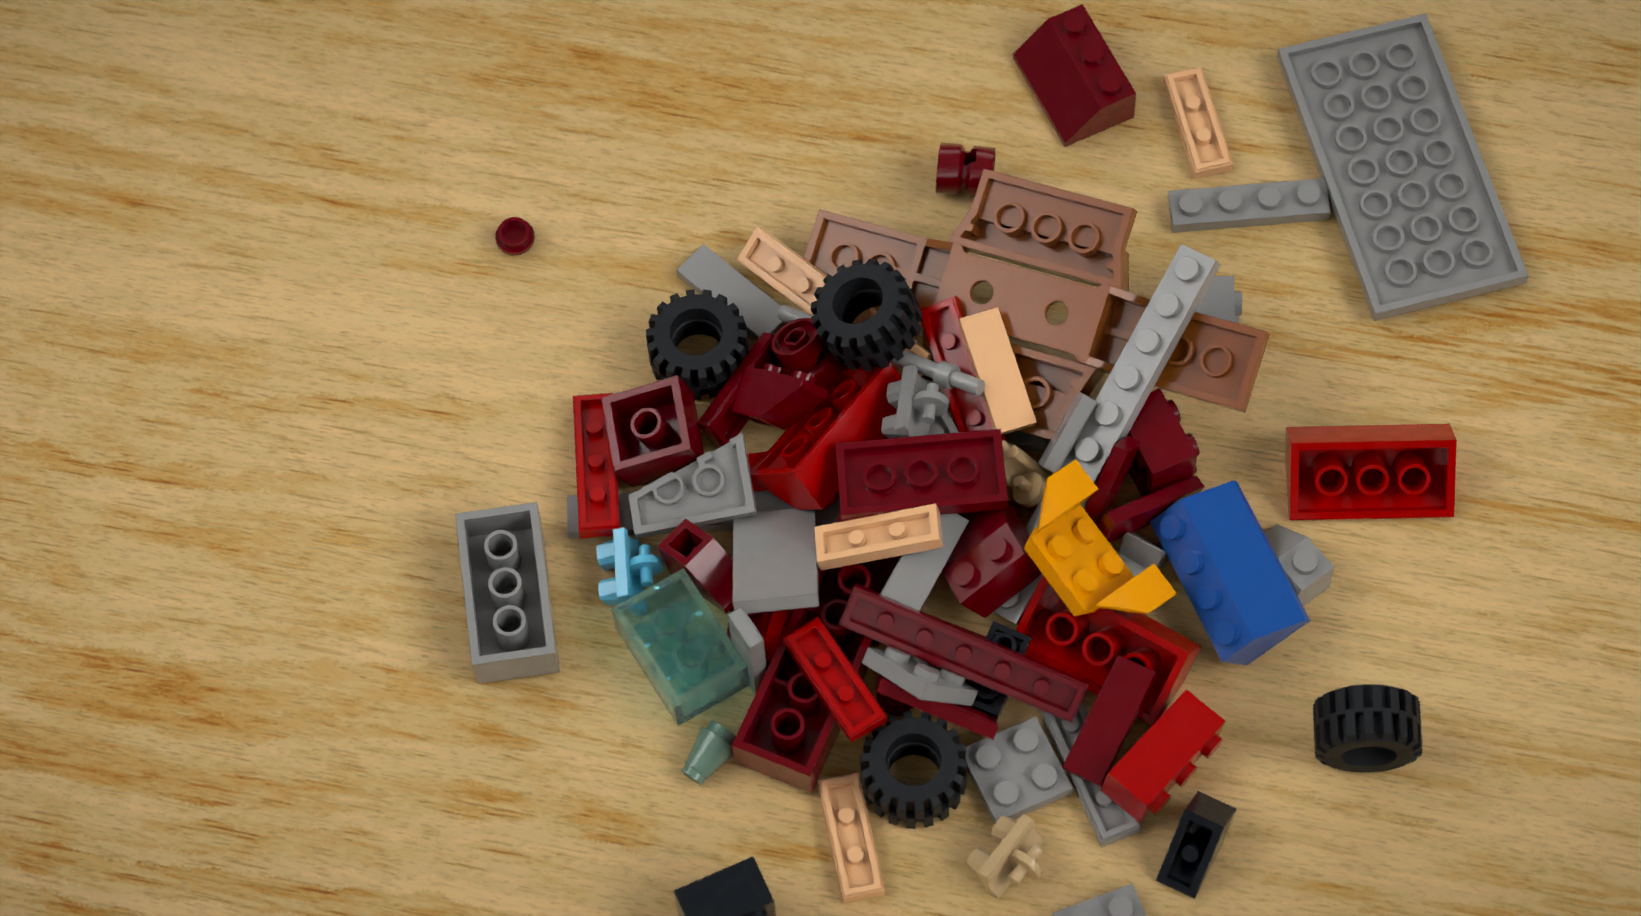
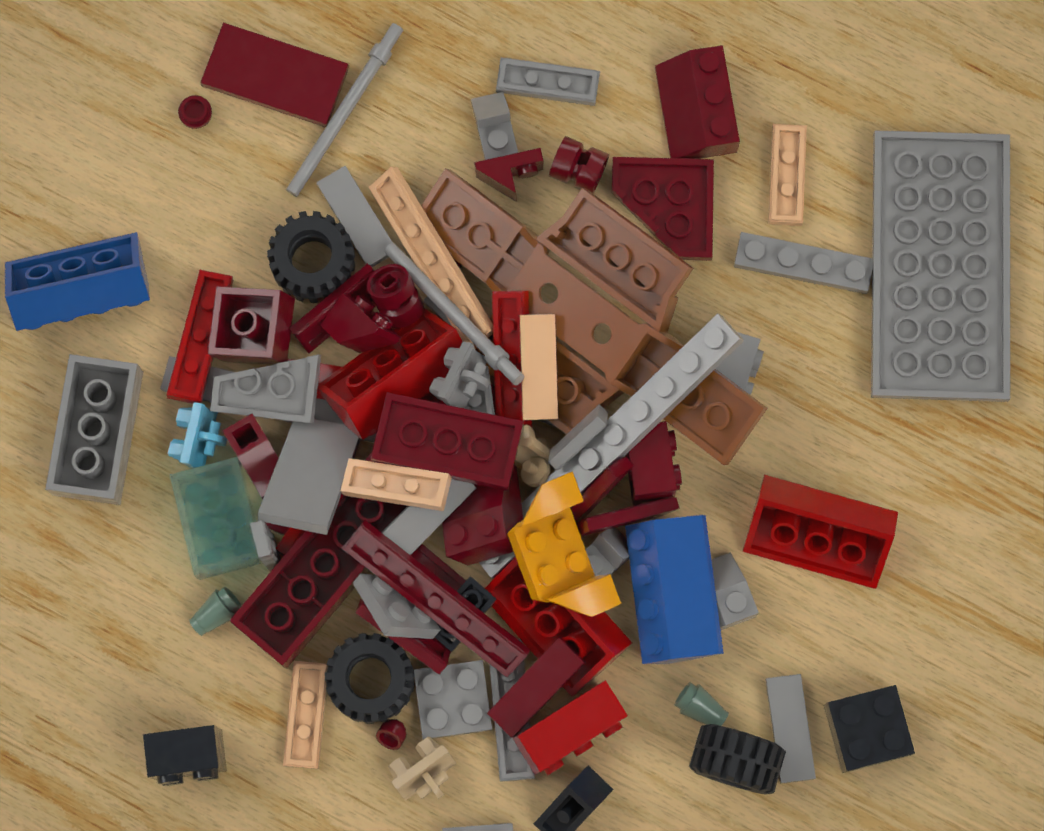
camera: 15 degrees right, 15 degrees up
red tile [783,617,887,743] -> none
black tyre [810,259,922,371] -> none
none -> blue slope [5,232,150,331]
none -> dark red tile [200,22,349,127]
none -> light grey bar [286,23,403,197]
none -> dark red hinge [376,719,407,750]
none -> light grey slope [471,92,518,160]
none -> dark red slope [474,148,544,202]
none -> light grey tile [496,57,600,106]
none -> dark red plate [612,157,714,261]
none -> sand green cone [675,682,729,726]
none -> light grey tile [765,674,816,784]
none -> black brick [823,685,915,773]

